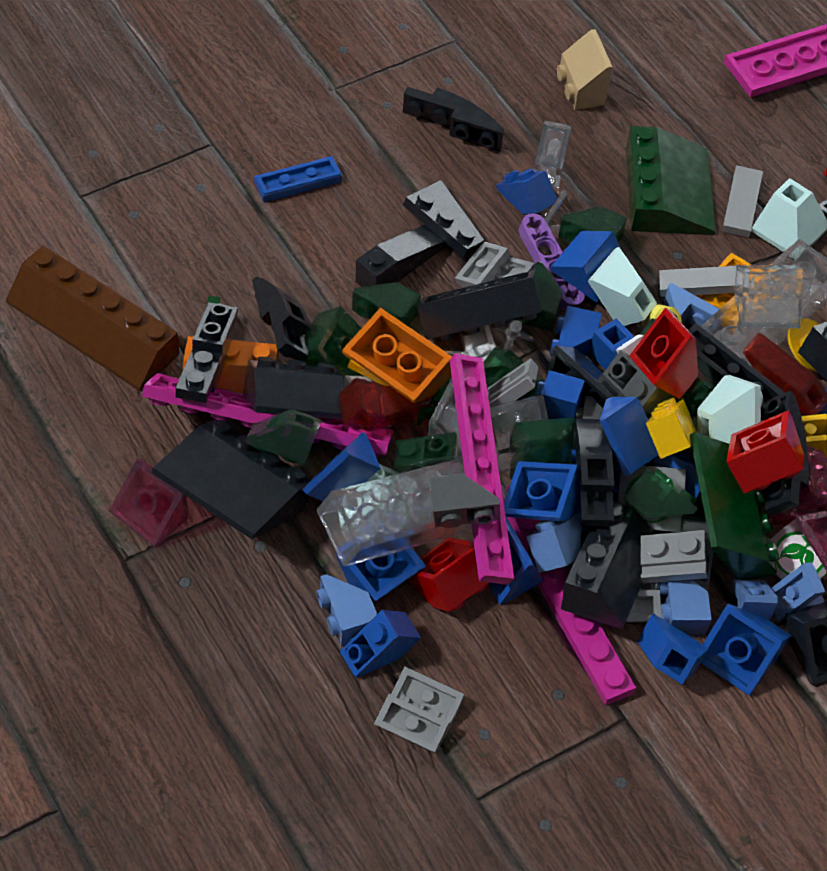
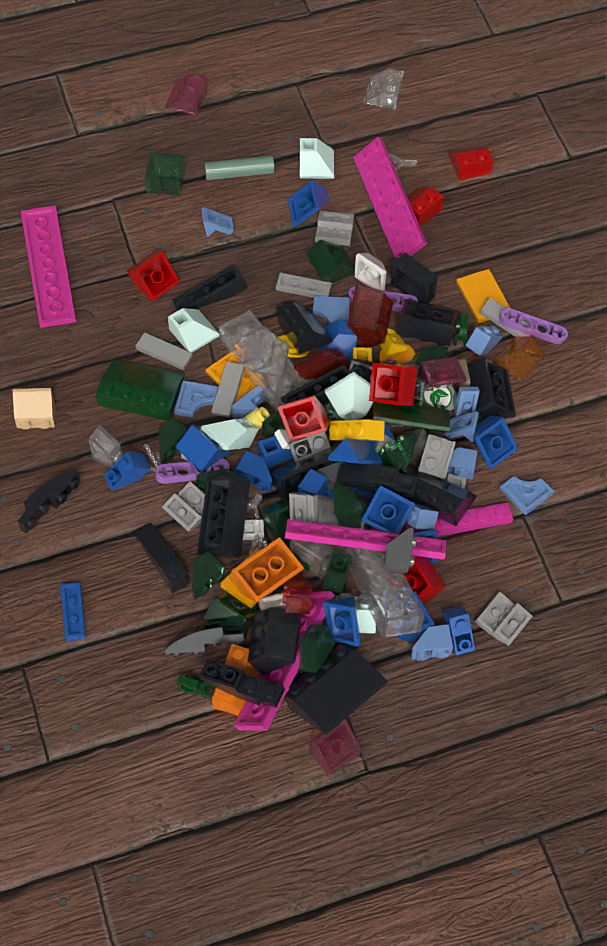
camera: 75 degrees left, 5 degrees up
reddish brown slope [6,245,180,391] -> none
wing [403,180,484,258] -> none
blue slope [637,613,709,685] -> none
none -> medium blue tile [174,380,219,418]
none -> medium blue tile [500,476,554,515]

